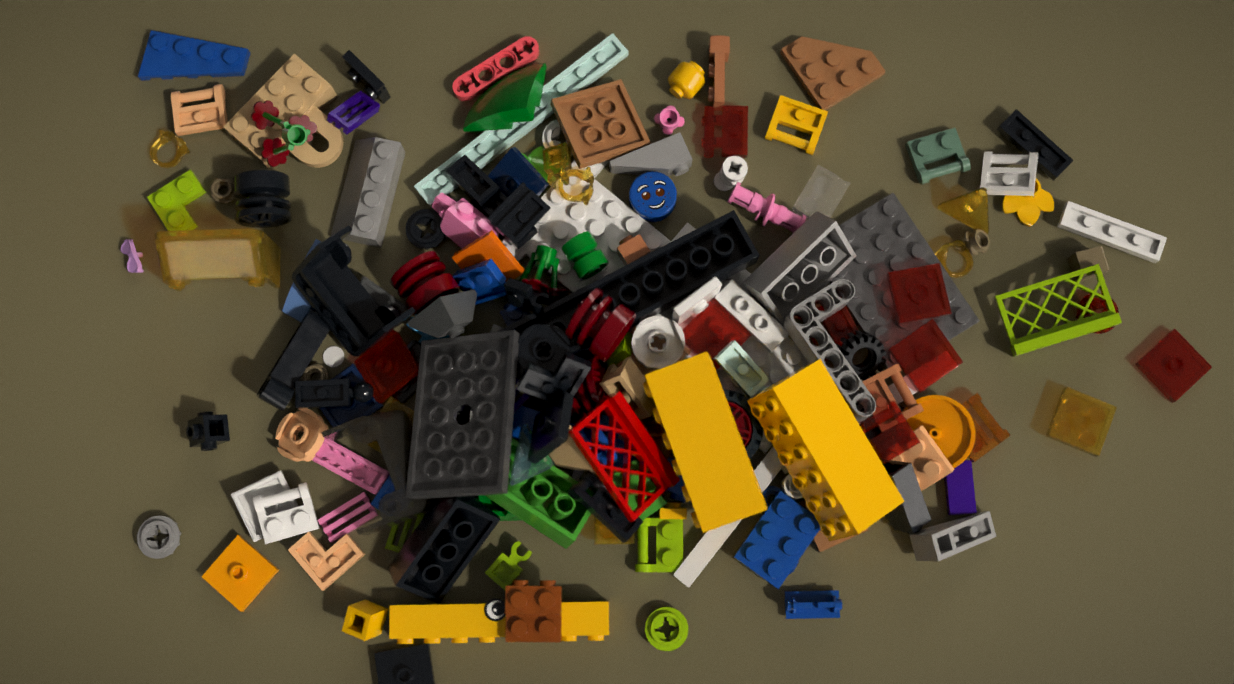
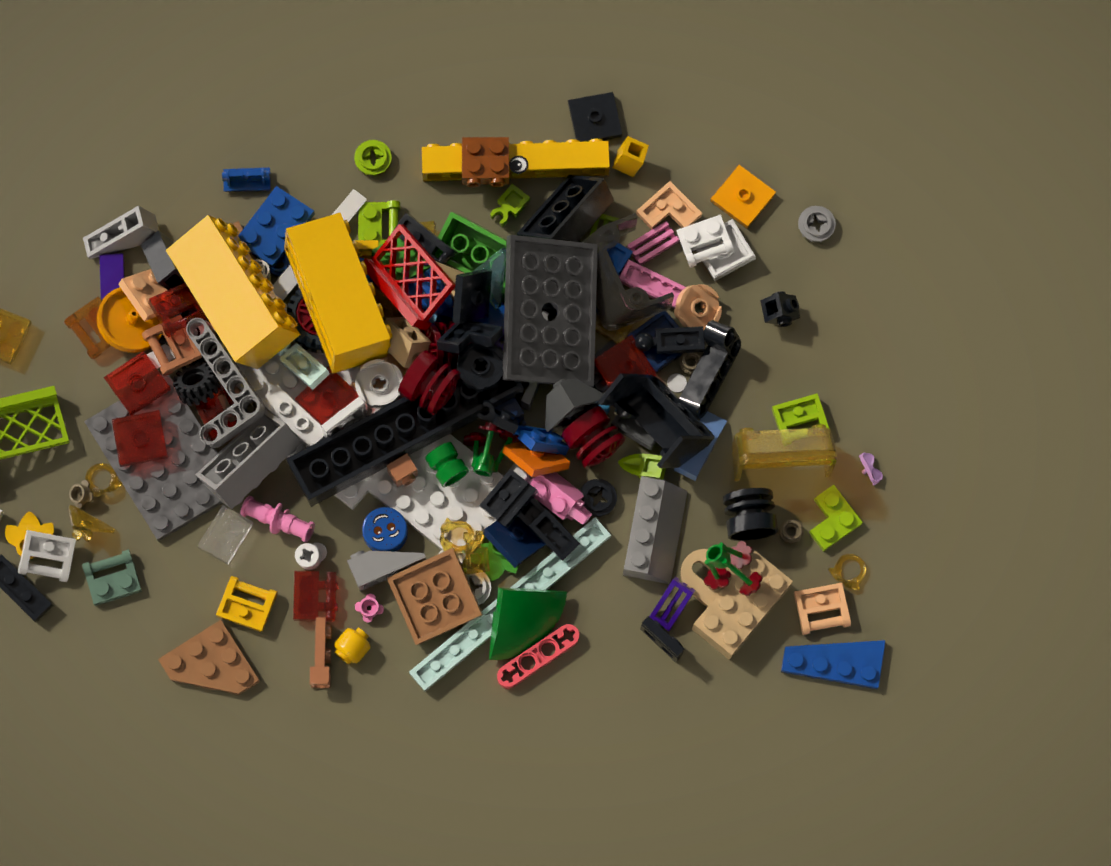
camera: 175 degrees right, 5 degrees down
none -> lime plate [618,453,666,480]
none -> lime plate [771,393,830,448]

